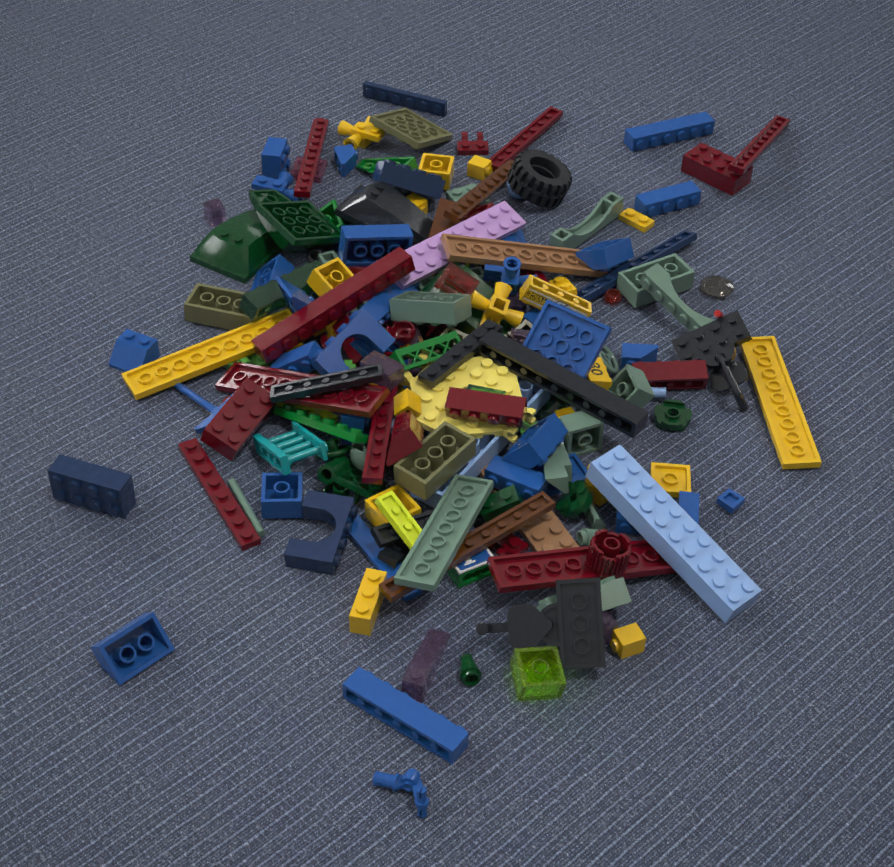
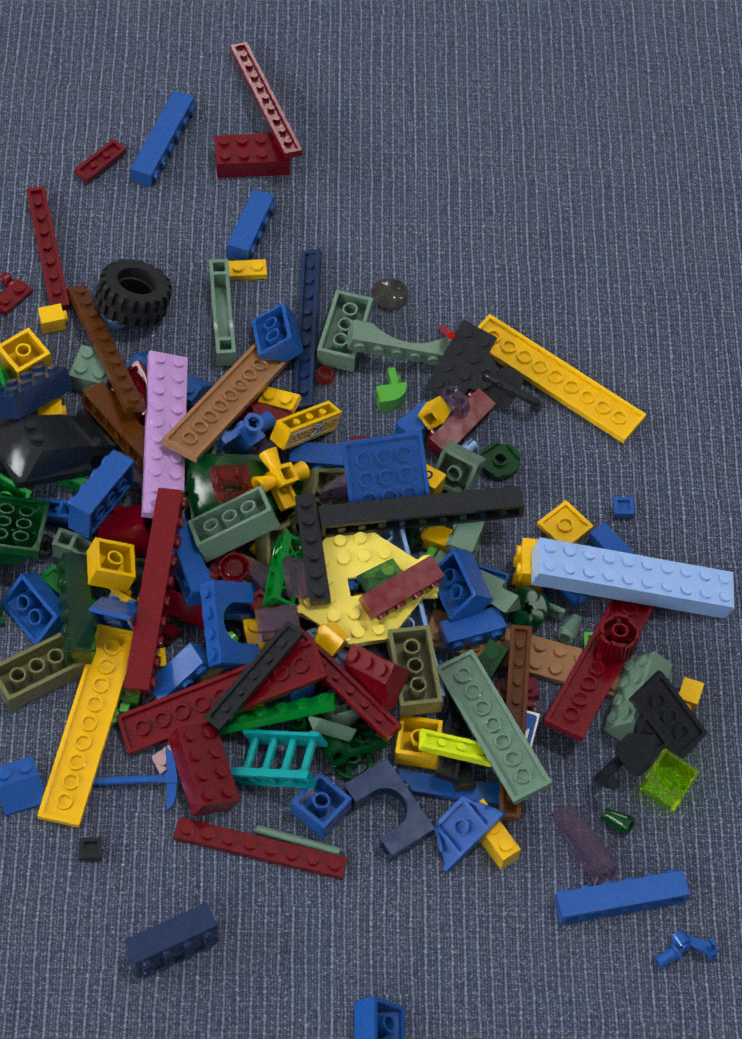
camera: 50 degrees left, 15 degrees up
none -> dark red plate [74,139,127,184]
none -> black plate [79,837,102,861]
none -> clear purple tile [283,556,309,599]
none -> sand green slope [308,716,356,742]
none -> bright green brick [375,367,407,413]
none -> yellow brick [417,396,451,430]
none -> blue wing [433,796,506,872]
none -> clear purple beam [441,385,470,415]

